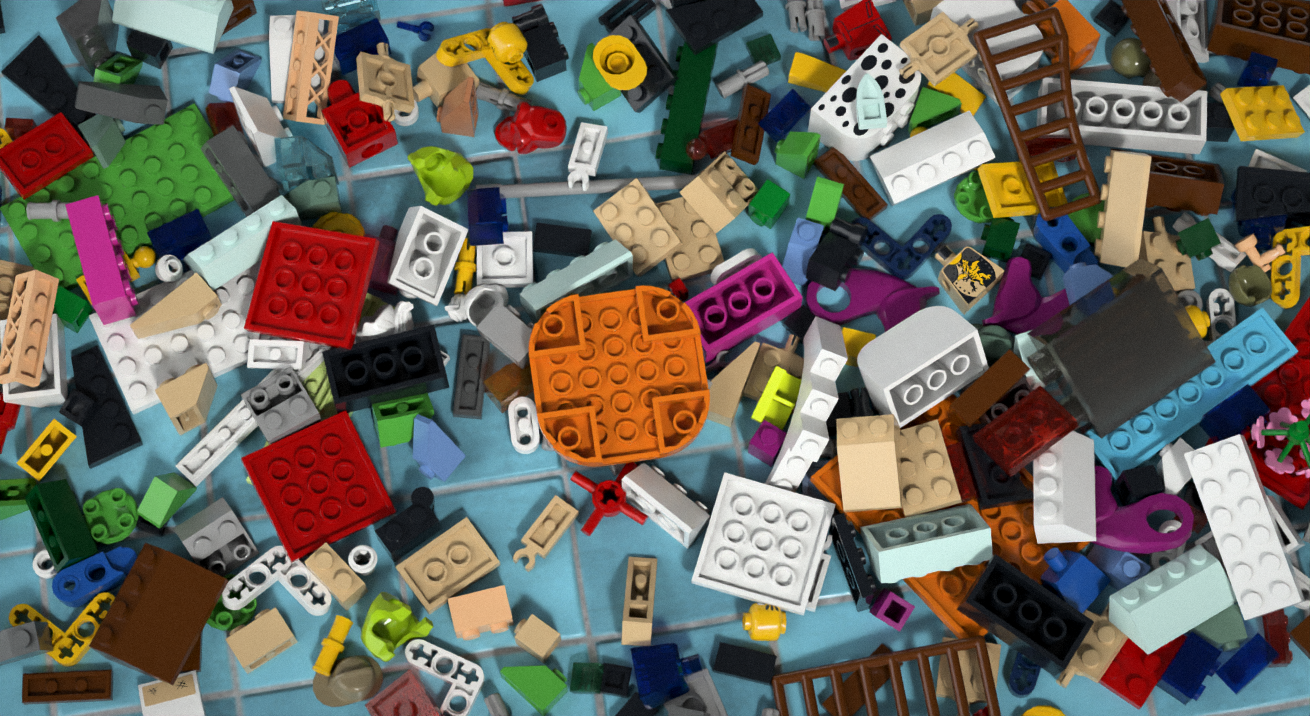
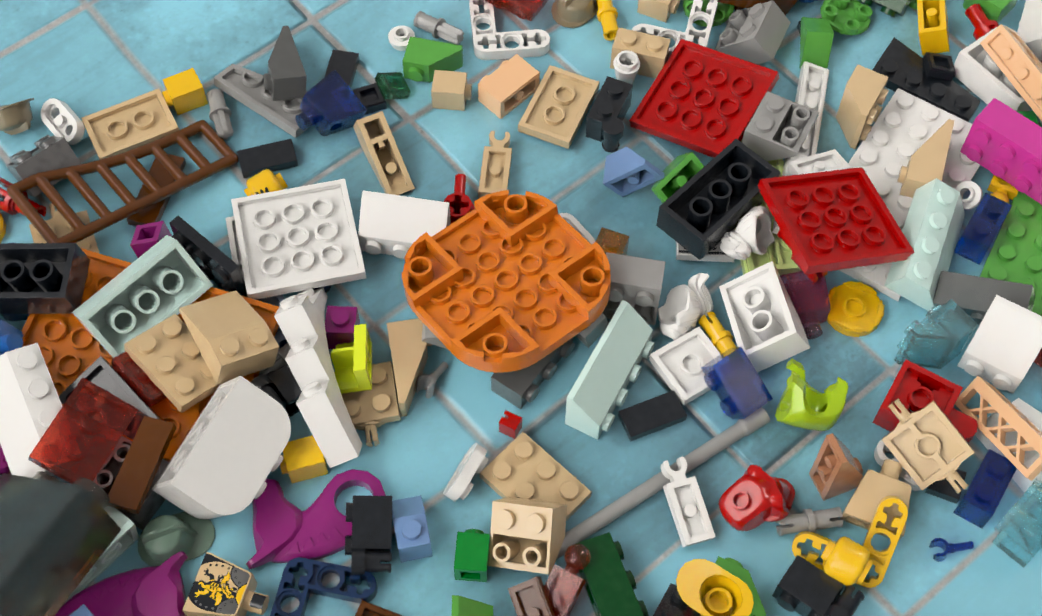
camera: 150 degrees right, 10 degrees down
sand green slope [283,176,342,221] -> none
lime piece [361,592,433,662] -> none
dark grey tile [453,334,491,420] -> none
tan plate [593,178,684,277] -> none
dark pink brick [685,252,803,363] -> none
black tile [783,305,815,345] -> none
bright green slope [806,176,844,234] -> none

